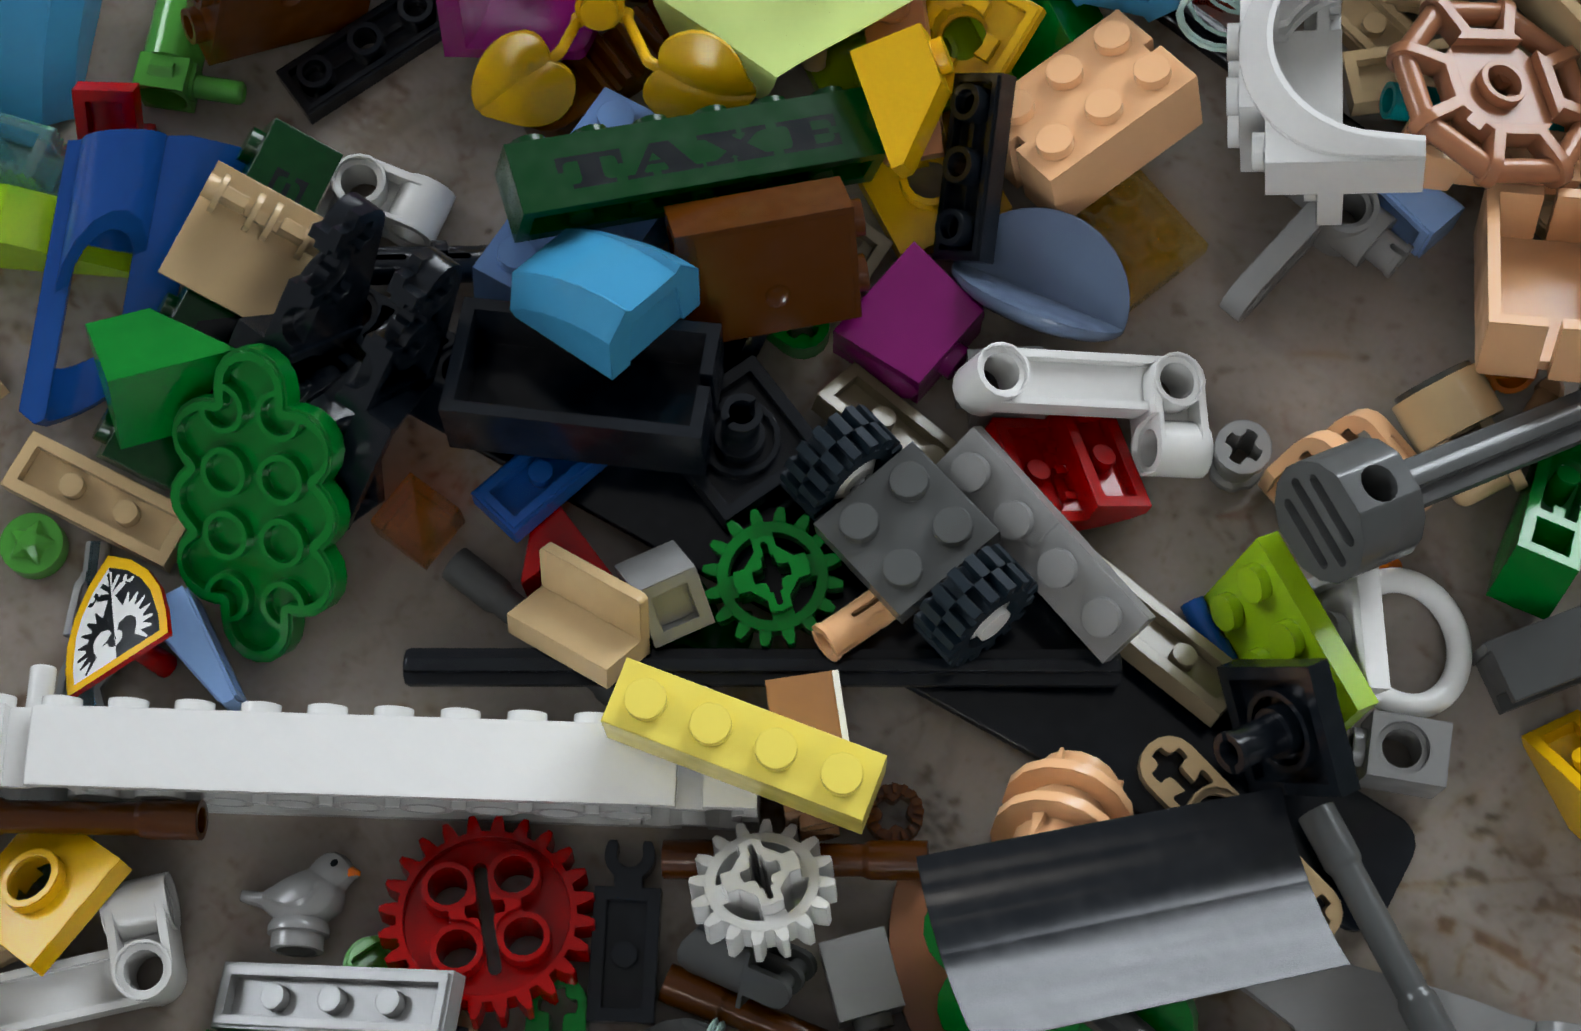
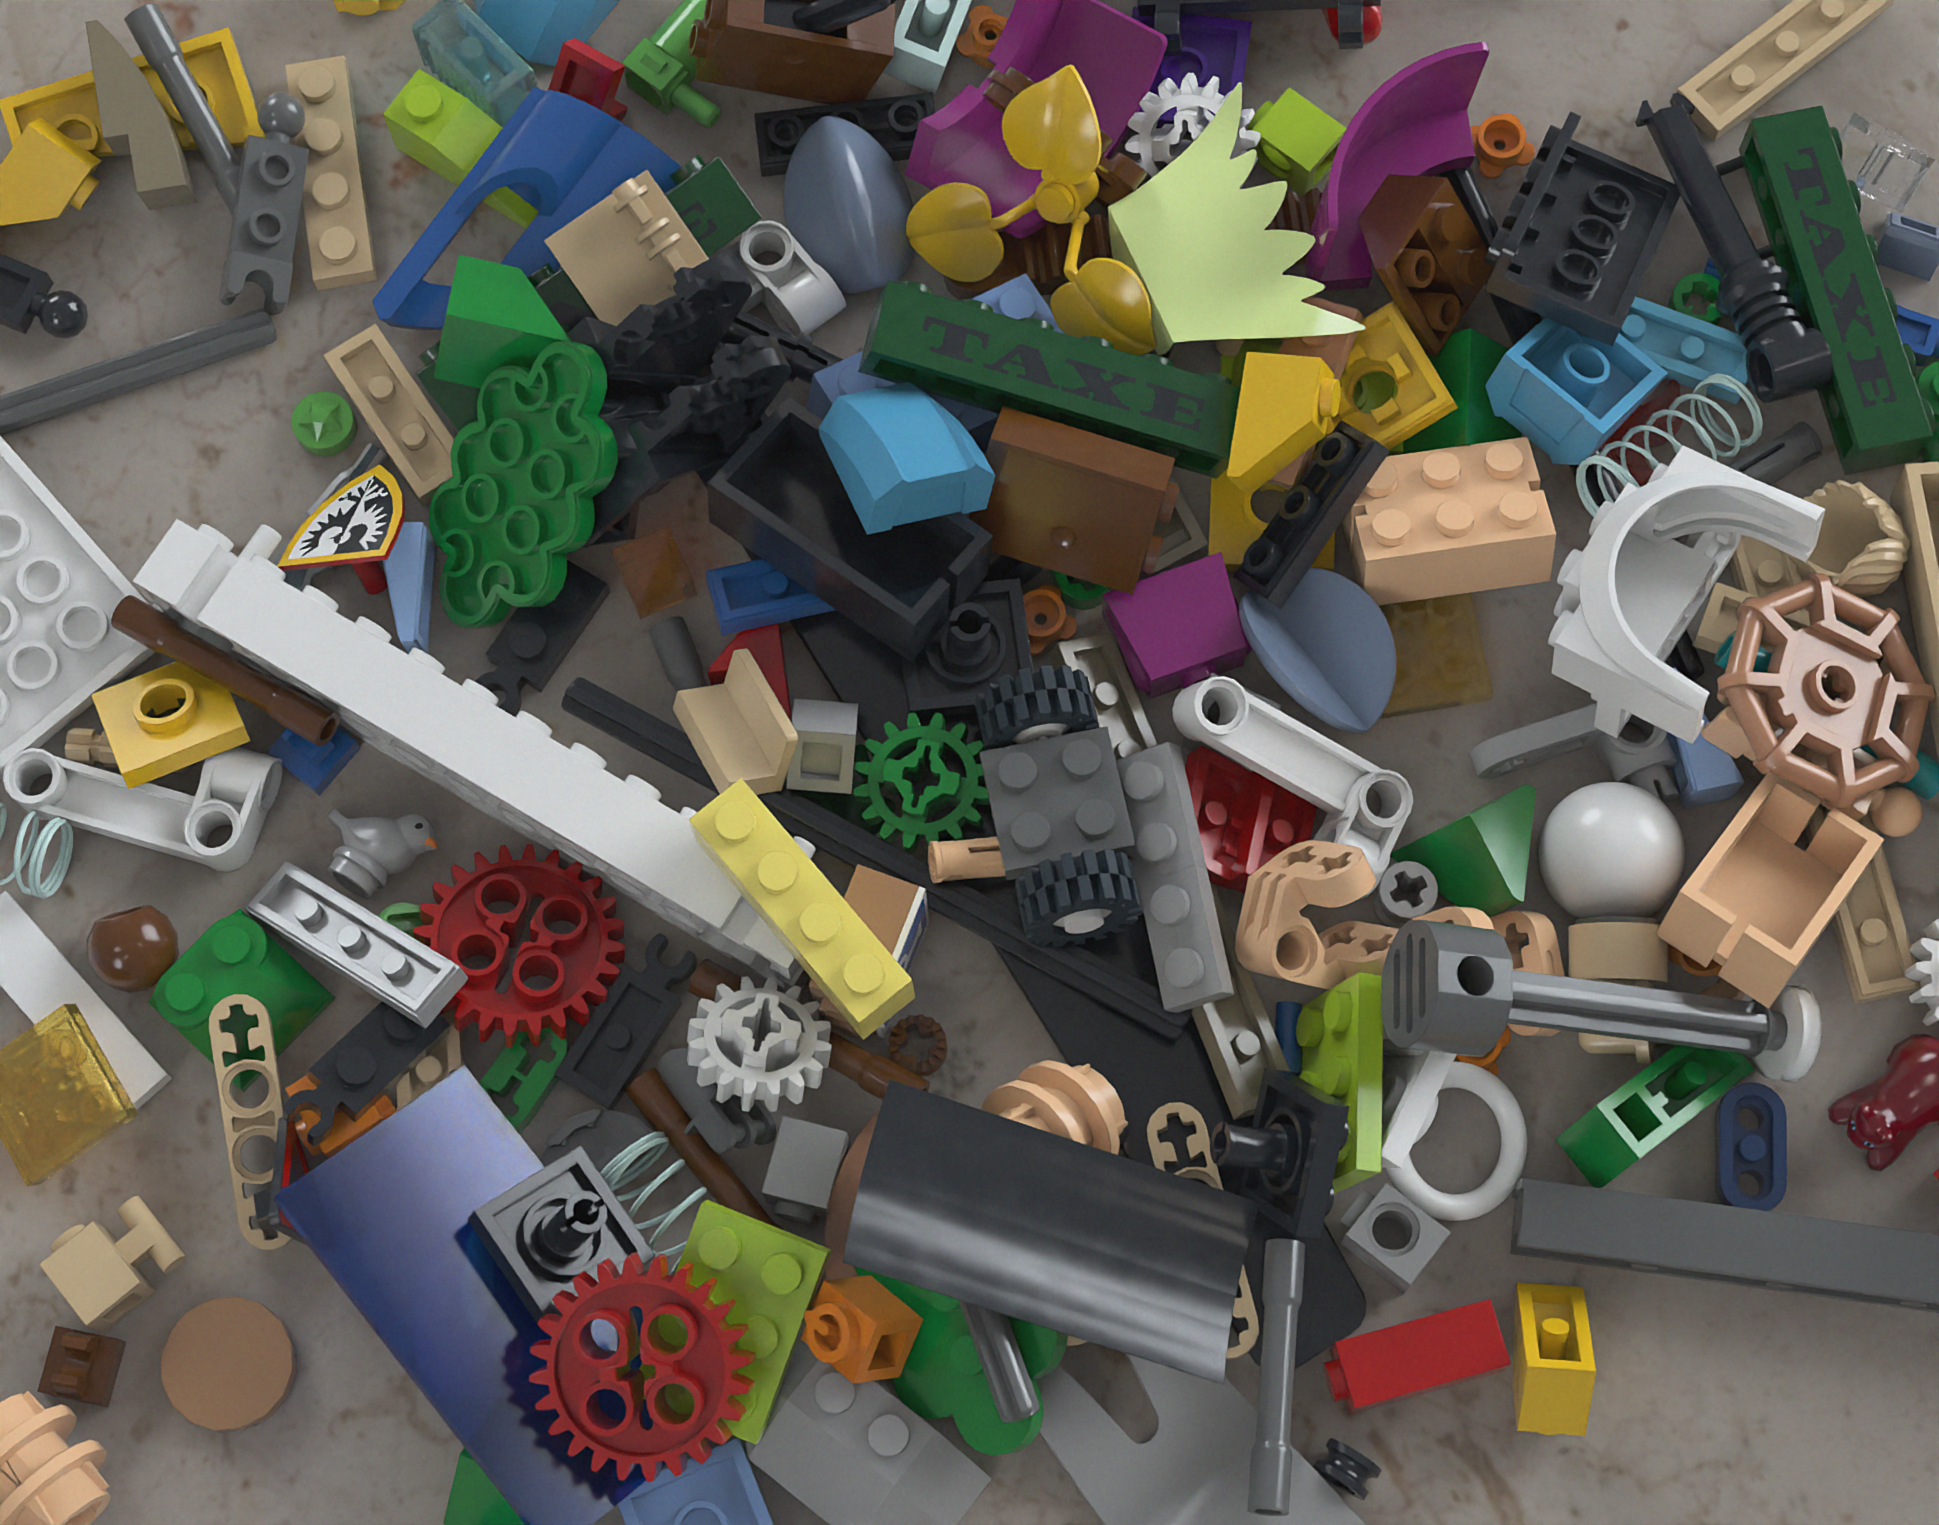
camera: 30 degrees right, 0 degrees up
none -> blue tile [267,727,361,796]
none -> black plate [475,560,610,717]
none -> sand blue piece [783,116,915,293]
none -> orange plate [1023,584,1077,656]
none -> light nougat piece [1235,840,1399,990]
none -> black bush [1313,1438,1382,1501]
none -> red brick [1323,1299,1511,1415]
none -> green slope [1390,784,1536,917]
none -> white piece [1538,782,1685,919]

